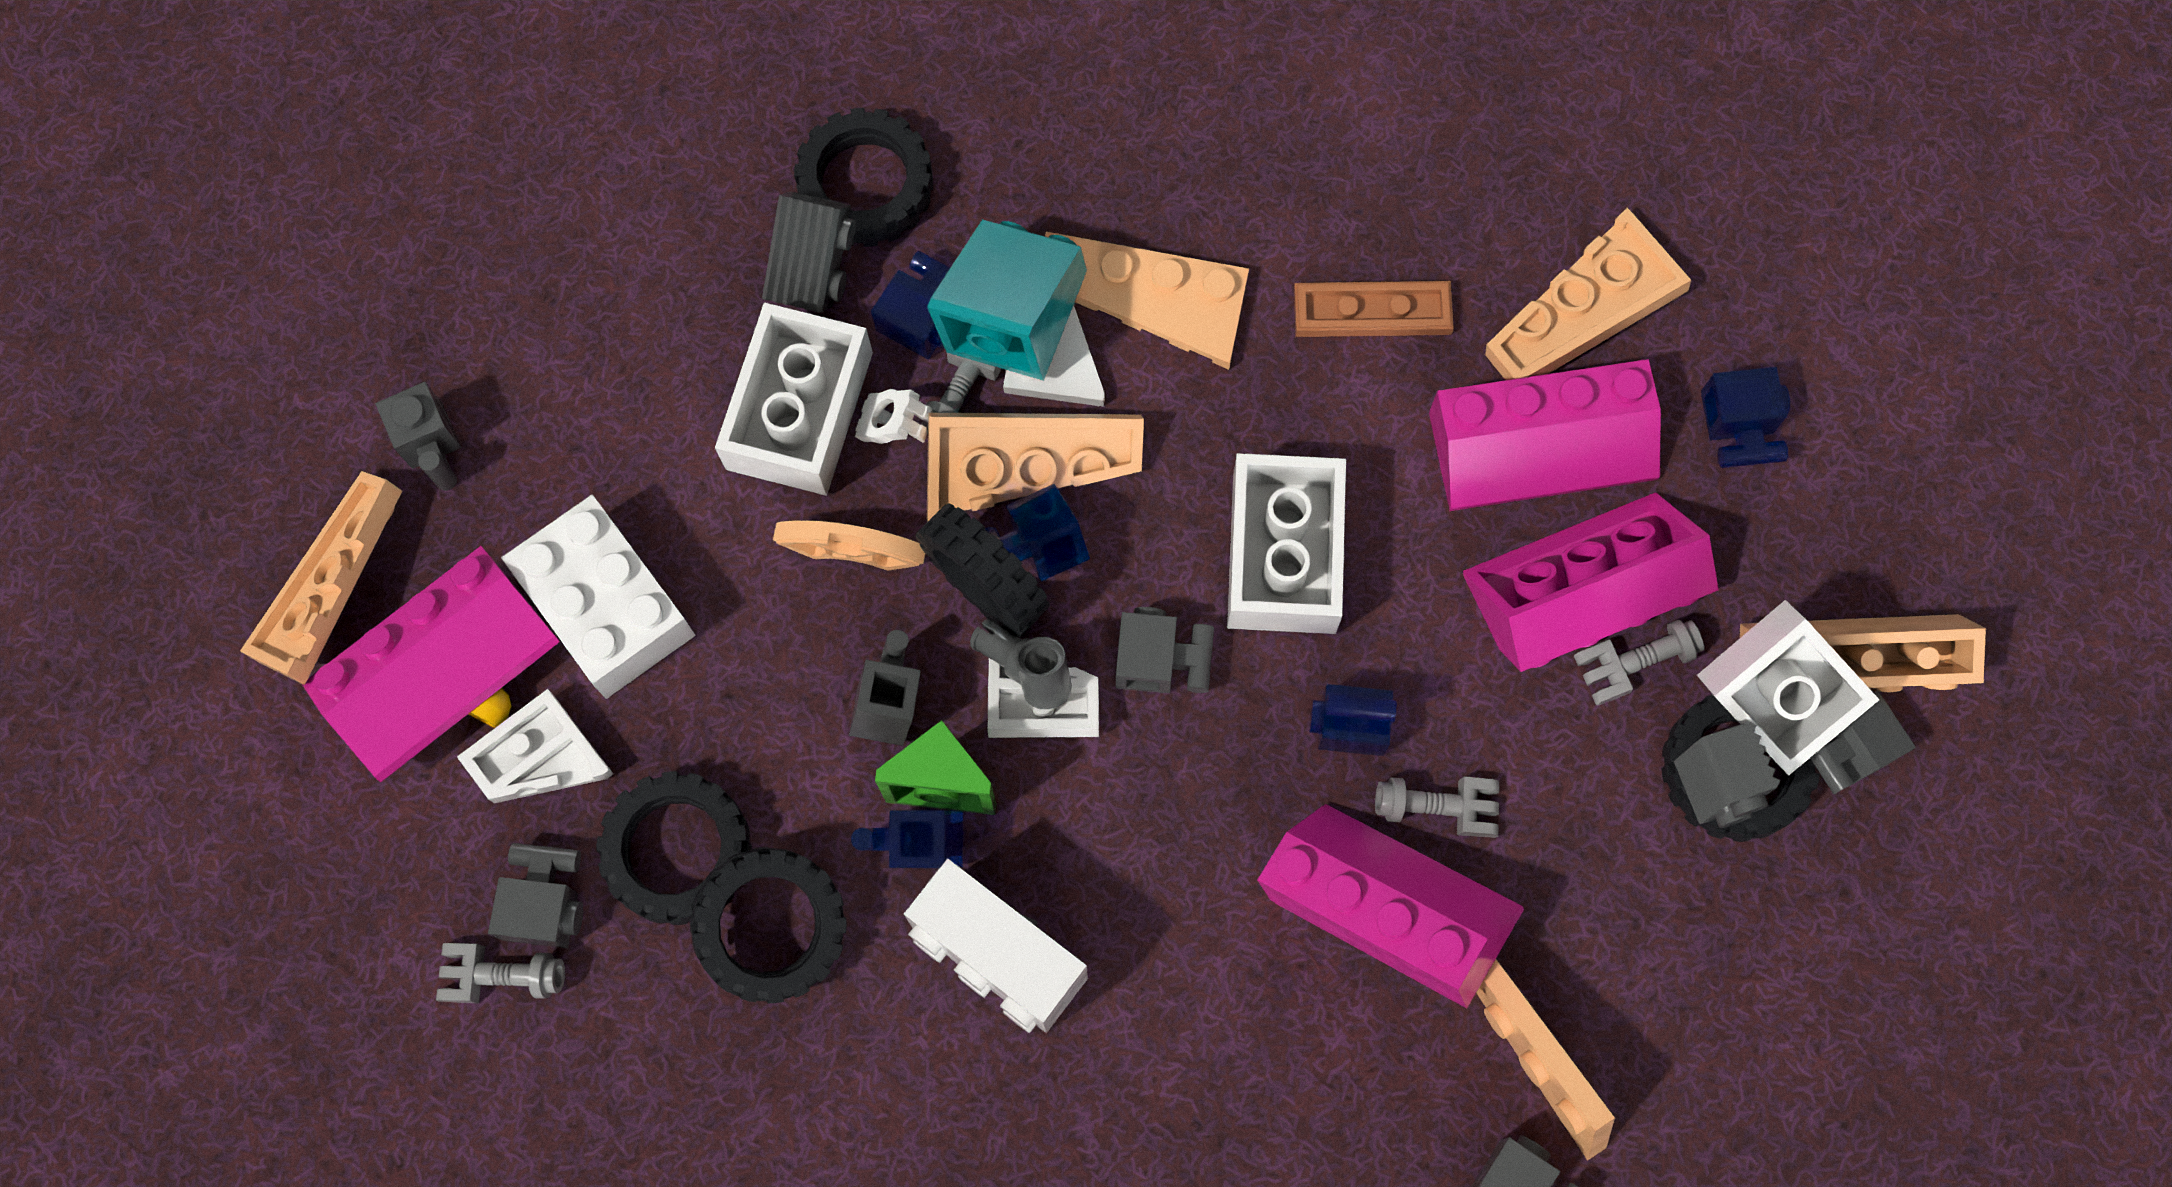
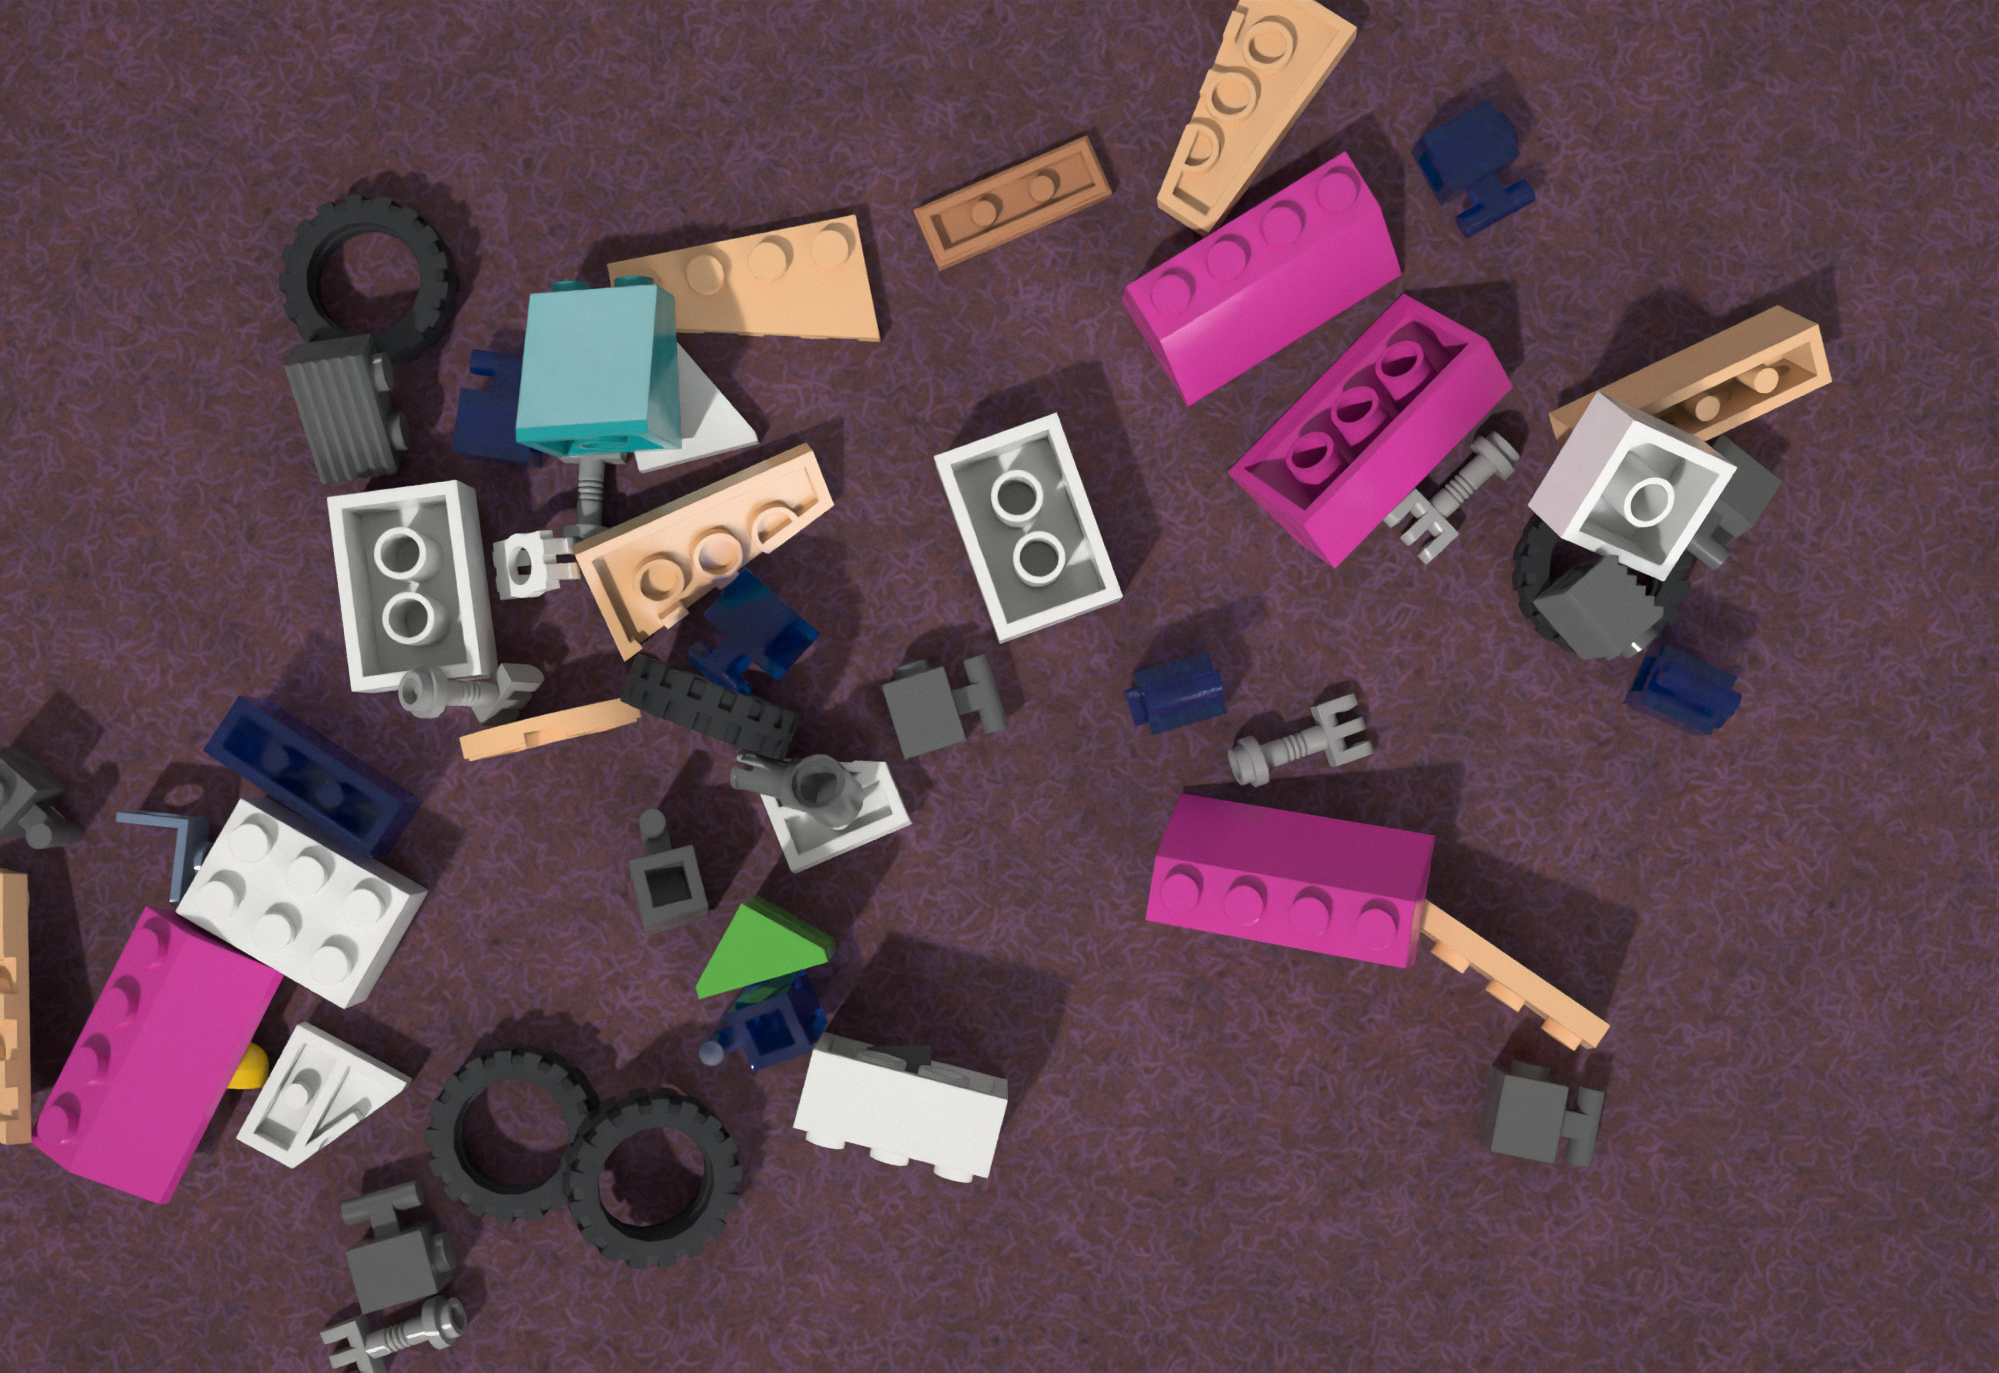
camera: 25 degrees left, 15 degrees up
none -> sand blue bracket [116,810,214,906]
none -> clear blue brick [203,696,423,858]
none -> light grey hinge [398,663,544,726]
none -> clear blue brick [1623,644,1742,736]

